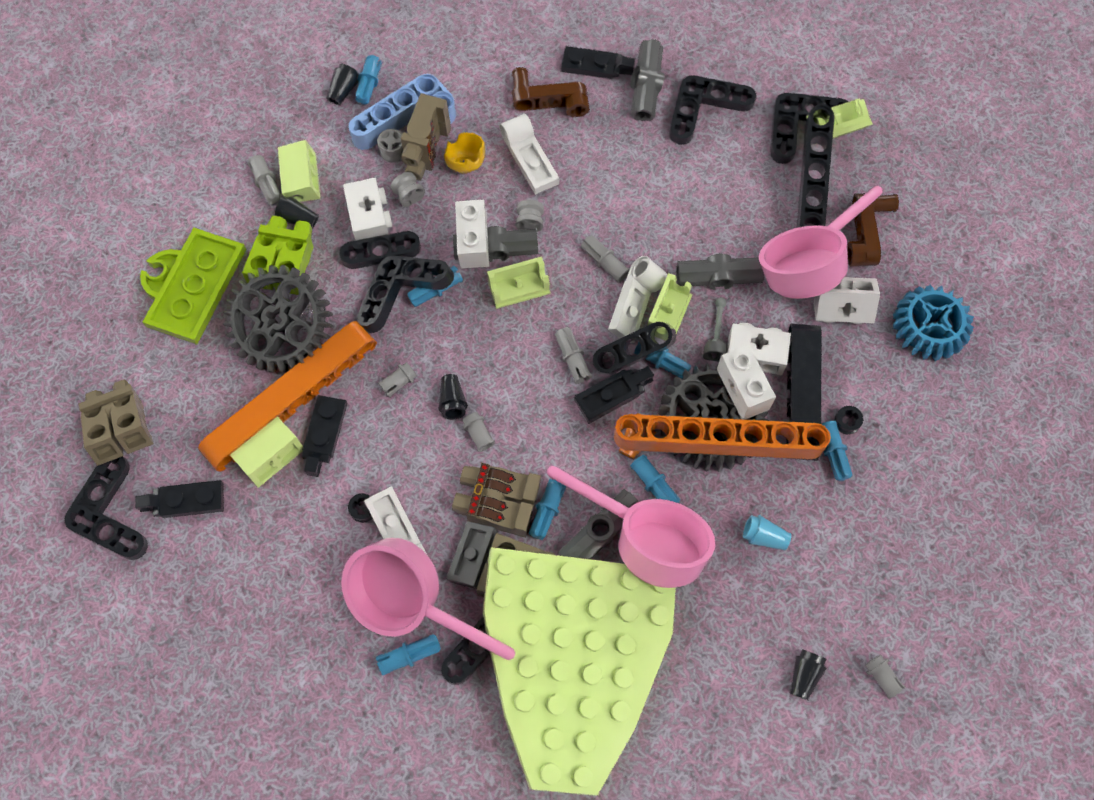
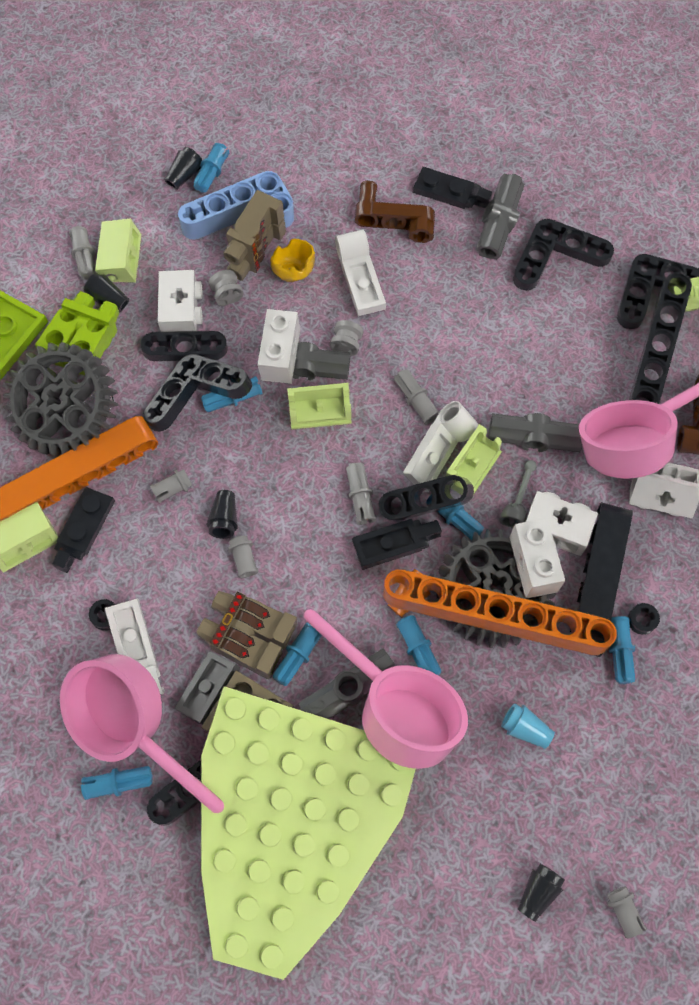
camera: 10 degrees right, 0 degrees up
light grey wheel [377,129,403,163] -> none

